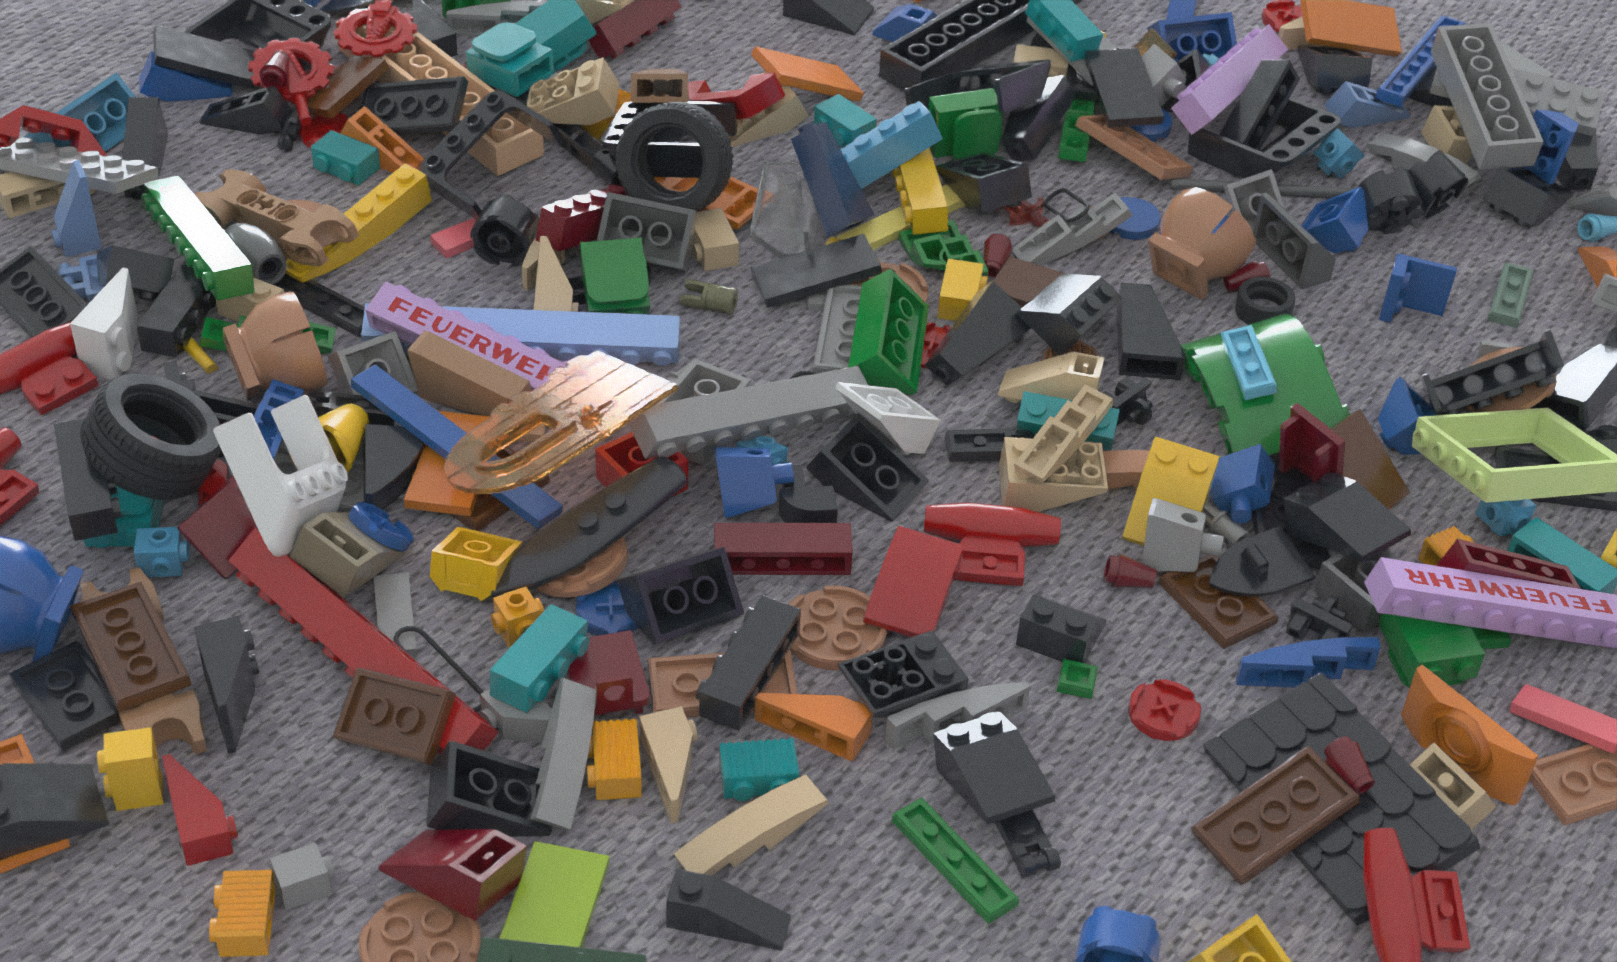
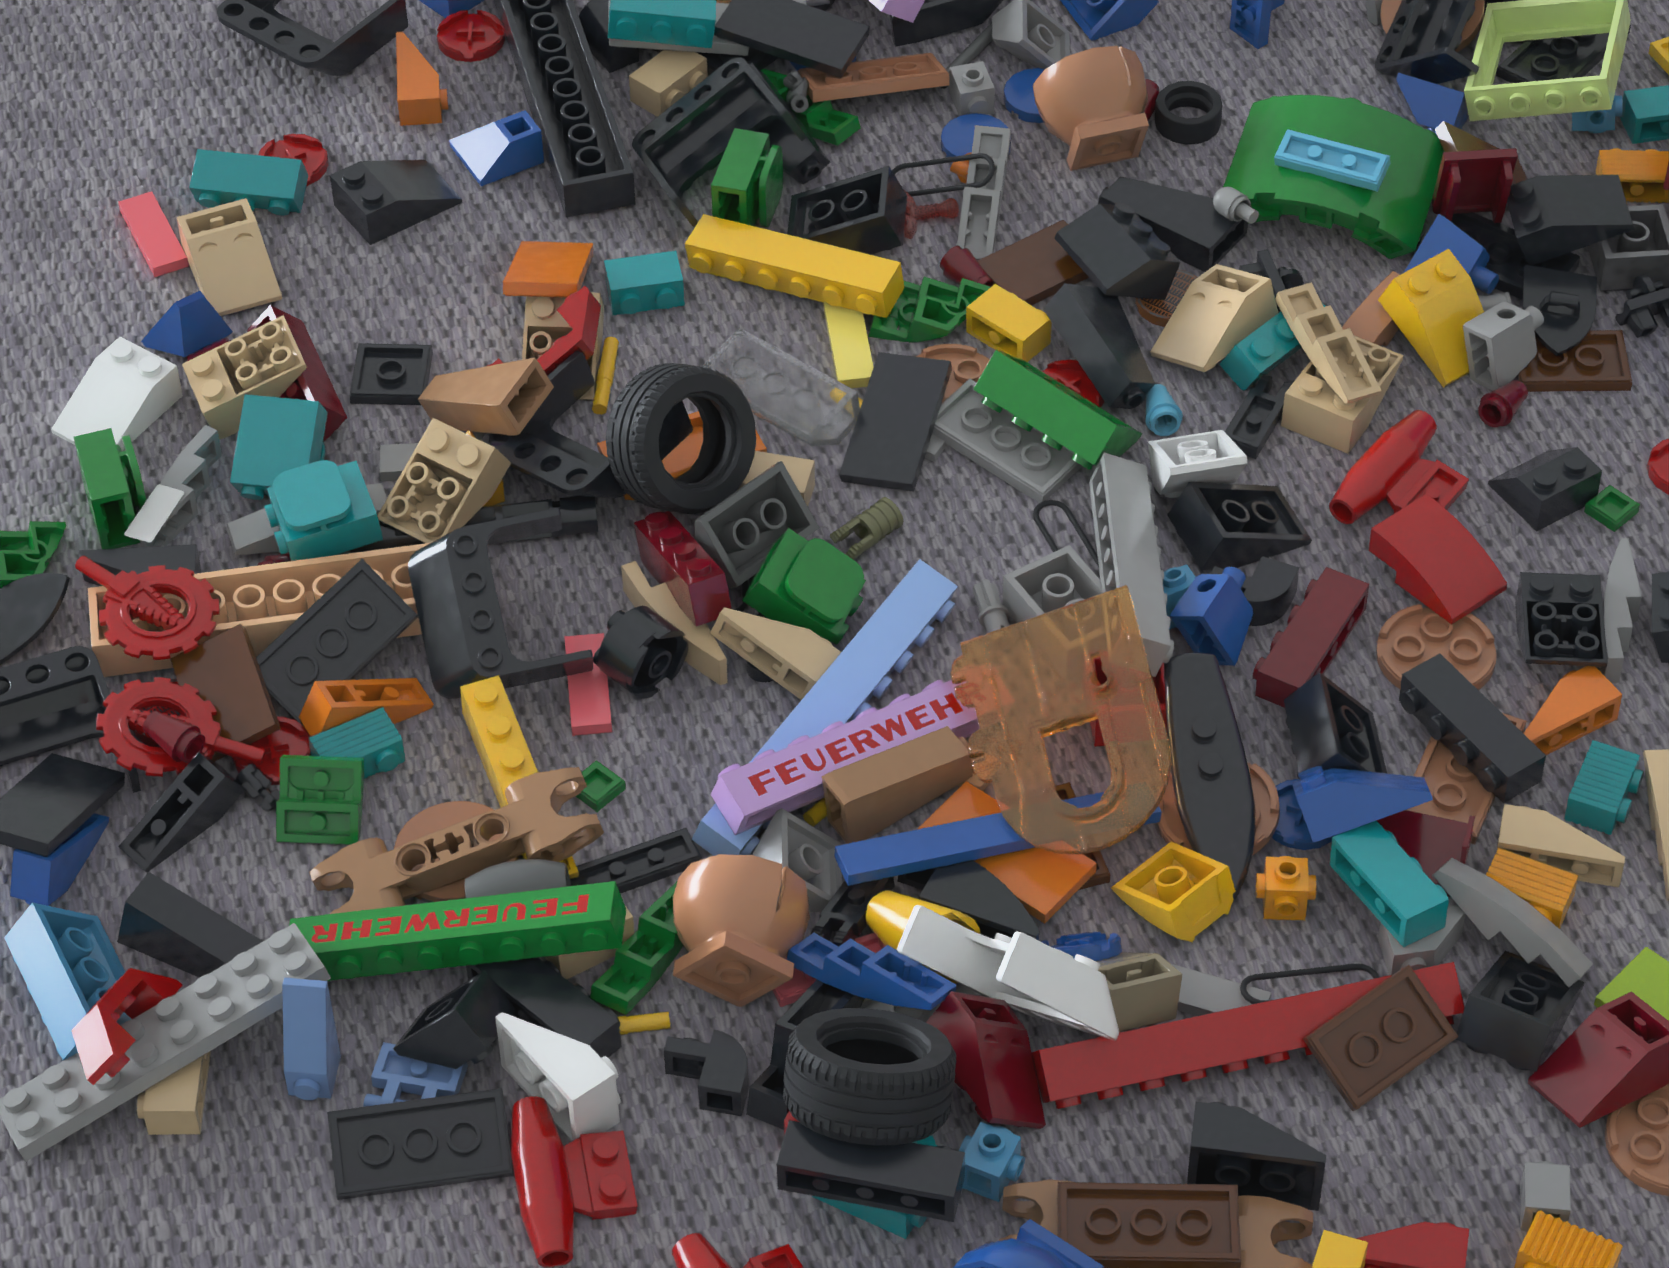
camera: 55 degrees left, 5 degrees up
dark blue slope [791,121,875,237] -> none
dark azure slope [840,101,943,189] -> none
dark grey slope [1253,193,1336,290] -> none
none -> white sticker [124,484,184,543]
none -> green slope [276,755,364,845]
none -> black tile [349,343,433,405]
none -> green tile [576,760,626,812]
none -> yellow piece [592,337,619,415]
none -> dark grey arm [783,71,809,113]
none -> light grey brick [949,61,995,116]
none -> medium azure cone [1145,384,1183,436]
none -> light grey cylinder [1213,187,1259,224]
none -> blue slope [1292,766,1433,843]

